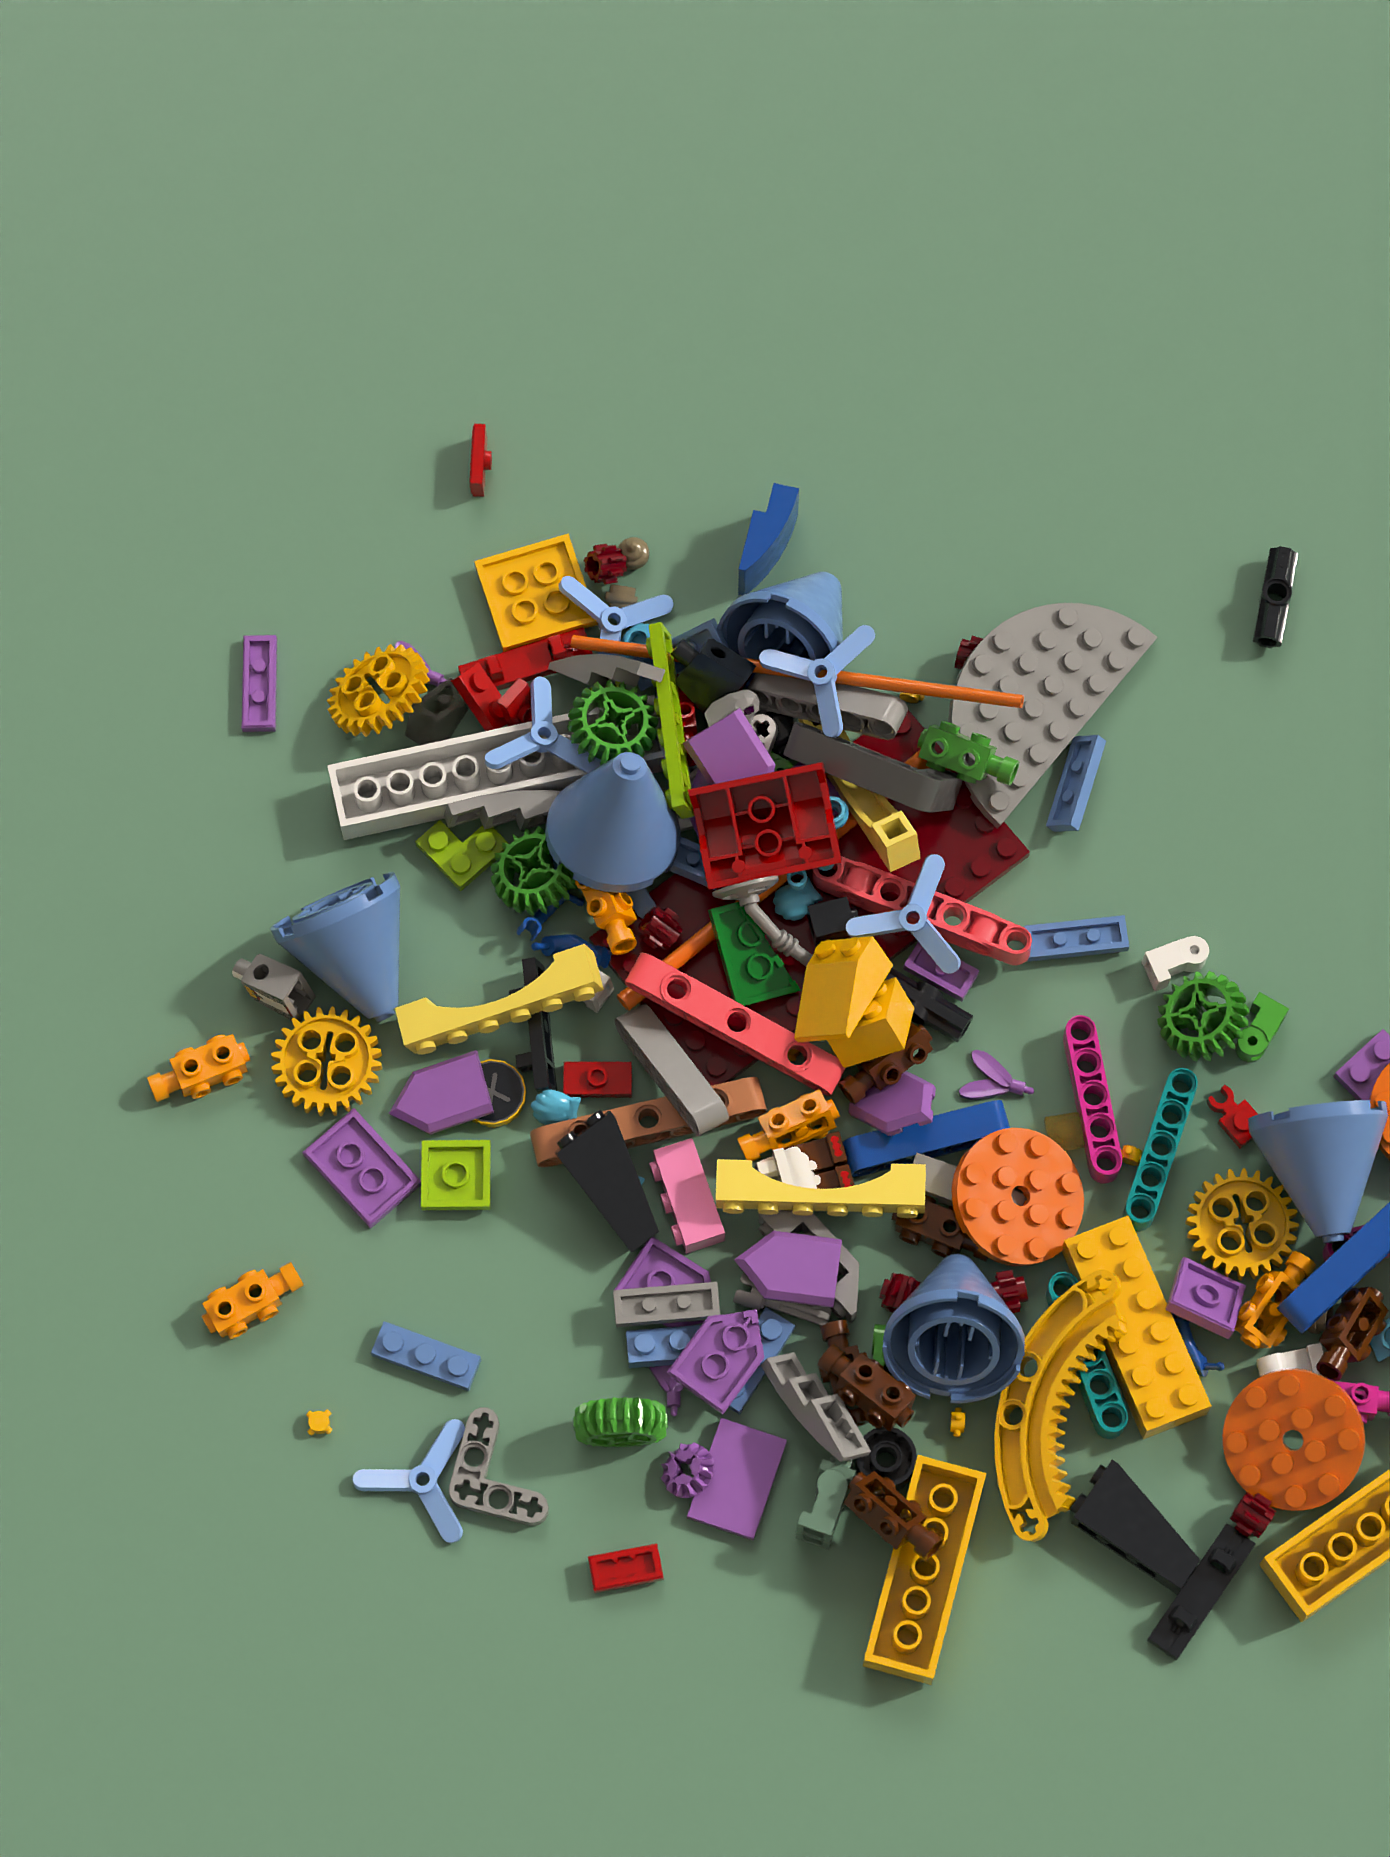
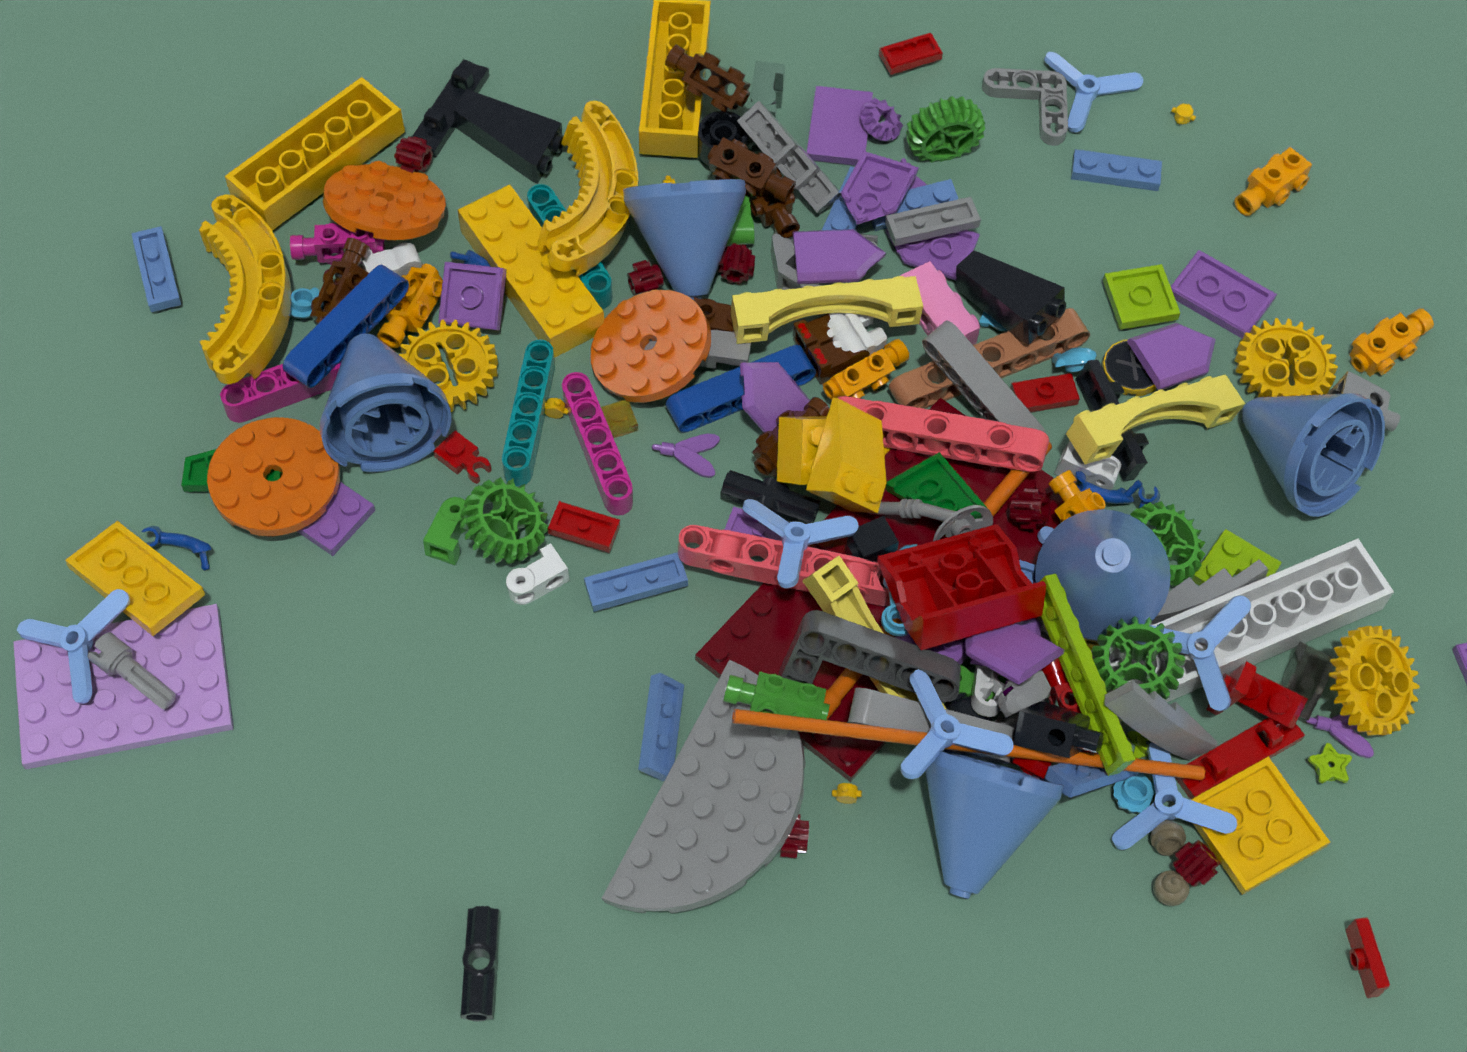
camera: 165 degrees right, 10 degrees down
blue slope [738,483,799,596] -> none
none -> red plate [548,501,620,553]
none -> lime plate [1308,743,1352,783]

